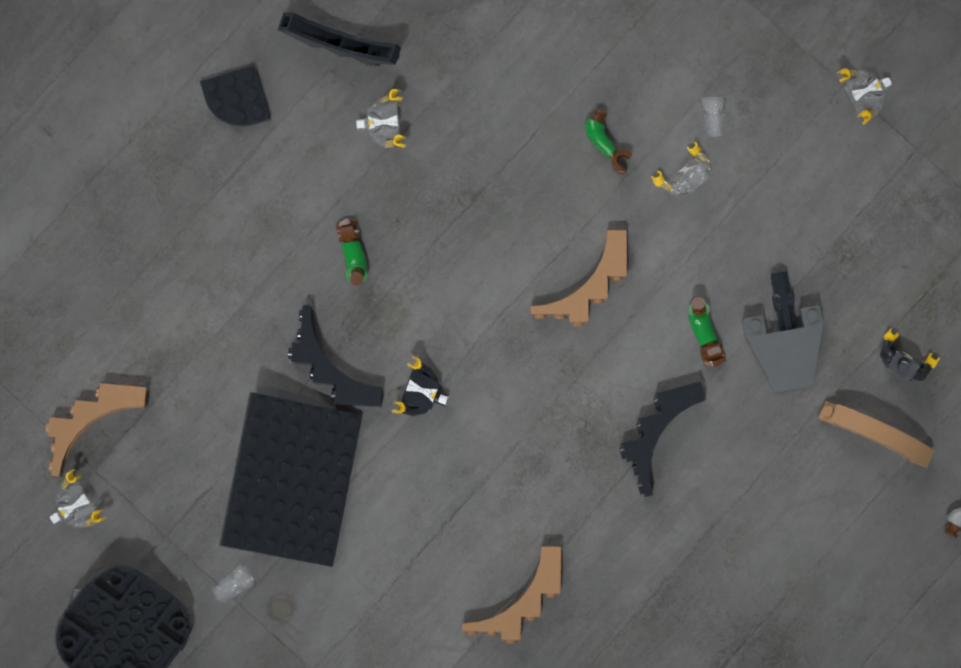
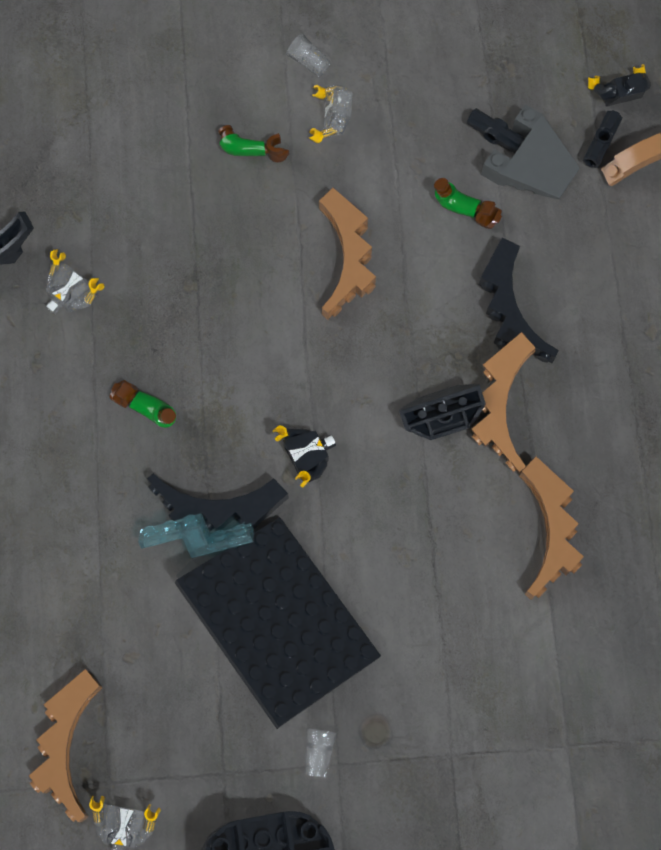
camera: 50 degrees left, 10 degrees down
none -> clear light blue bracket [138,513,254,558]
none -> black wedge [399,384,486,440]
none -> medium nougat arch [472,332,535,473]
none -> black piece [583,110,623,168]

